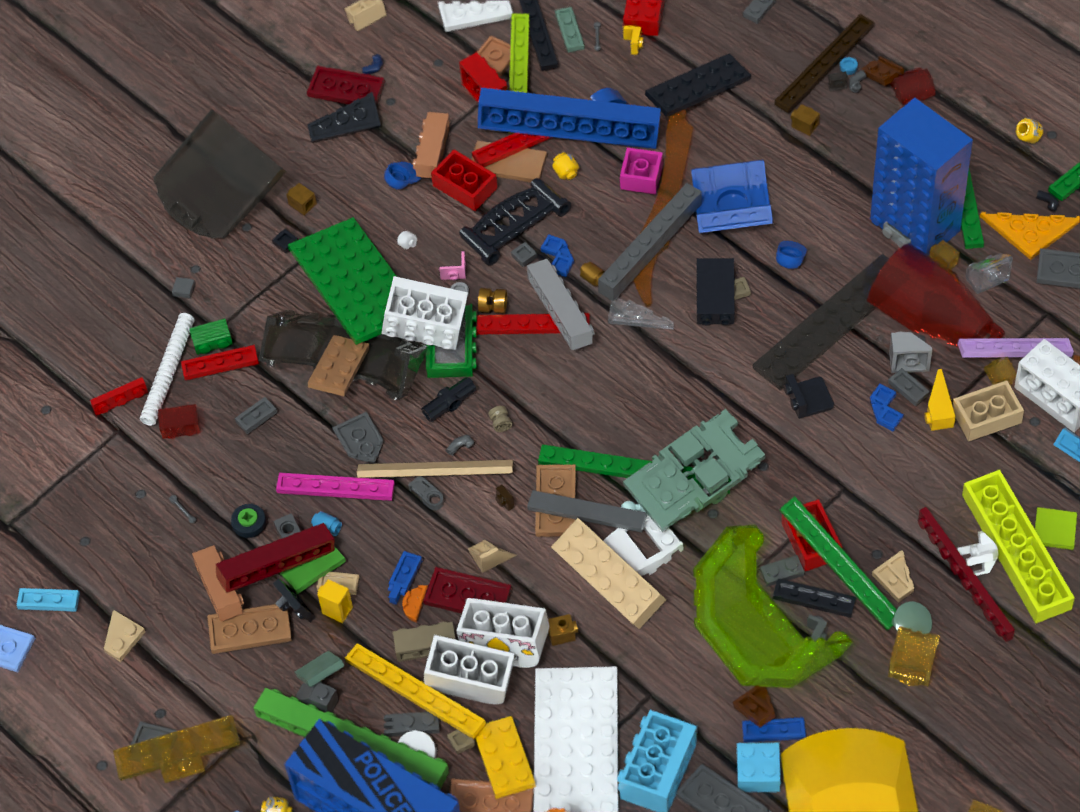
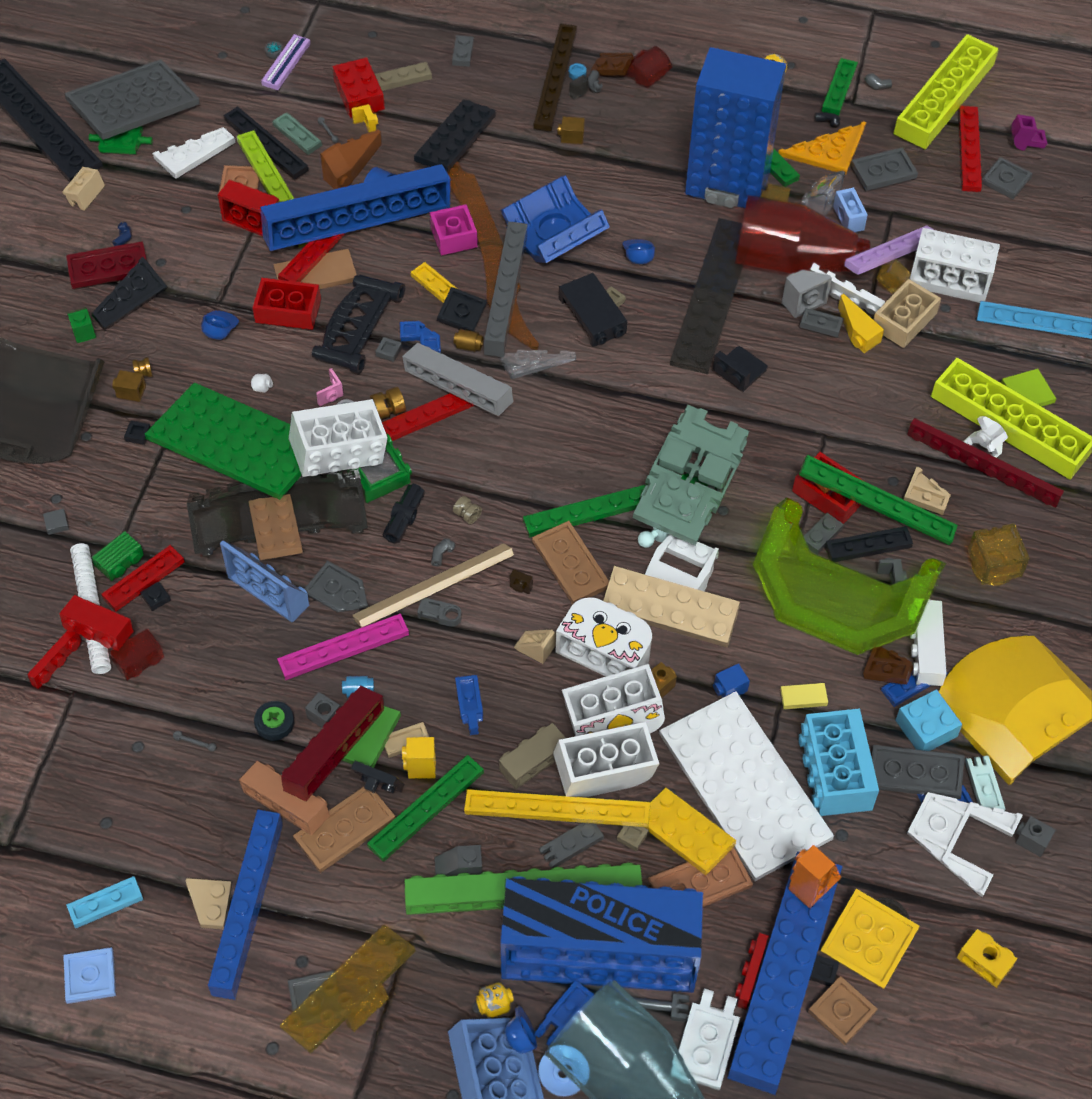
camera: 35 degrees left, 0 degrees up
dark grey plate [235,397,277,434] -> none
sand green tile [295,650,344,687] -> none
white tile [398,731,437,759] -> none
orange tile [402,585,428,623] -> none
nougat brick [413,112,450,178] -> none
dark red plate [423,567,512,614] -> none
dark grey tile [527,490,647,532] -> none
yellow head [552,152,579,180] -> none
blue tile [870,384,904,432] -> none
sand green dish [892,601,932,642] -> none
none -> red brick [59,595,133,651]
none -> green slope [67,307,96,343]
none -> pearl gold wheel [132,357,153,377]
none -> black plate [140,582,171,611]
none -> blue brick [208,810,283,1000]
none -> medium blue slope [220,541,309,623]
none -> dark orange wedge [320,130,382,189]
none -> green plate [367,755,484,862]
none -> dark tan plate [375,62,432,91]
none -> yellow tile [411,262,457,303]
none -> black tile [437,287,487,332]
none -> white brick [556,598,652,676]
none -> blue brick [713,664,750,698]
none -> light yellow tile [780,683,828,709]
none -> white wing [810,263,885,315]
none -> light blue brick [833,188,868,234]
none -> white brick [909,600,946,686]

